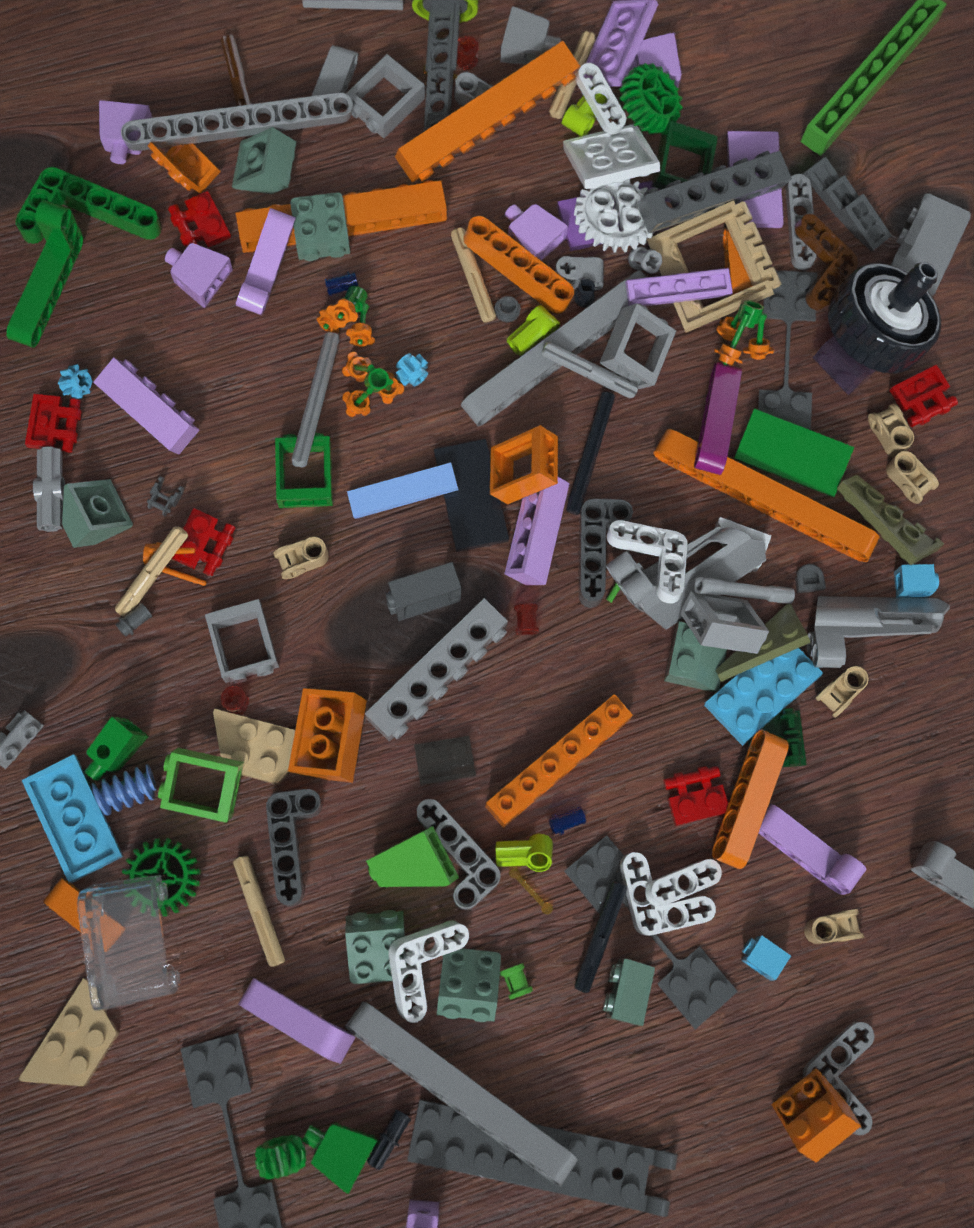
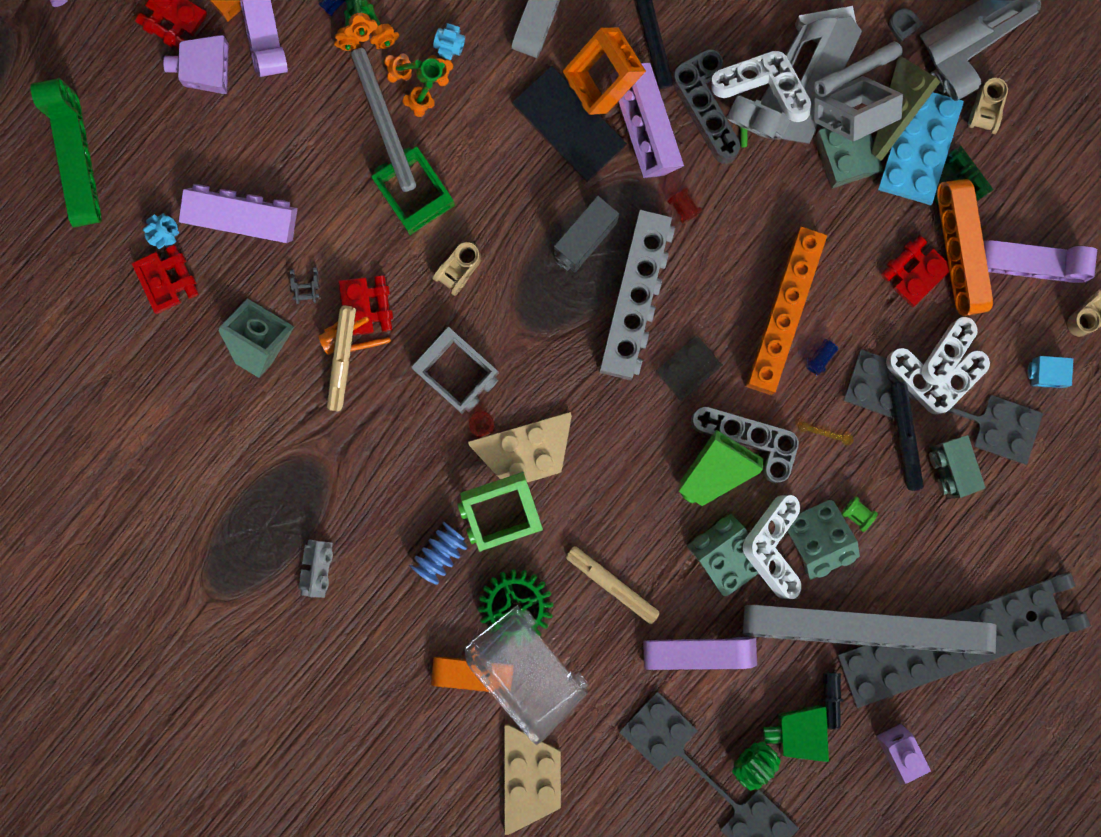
camera: 25 degrees left, 10 degrees up
green beam [15,167,162,244] -> none
medium azure plate [22,754,124,883] -> none
light grey piece [33,447,66,532] -> none
green torso [85,717,149,781] -> none
dark grey pin [115,603,152,637] -> none
dark grey beam [266,789,322,907] -> none
orange slope [288,688,367,783] -> none
light blue tile [347,463,458,519] -> none
lime piece [495,834,553,872] -> none

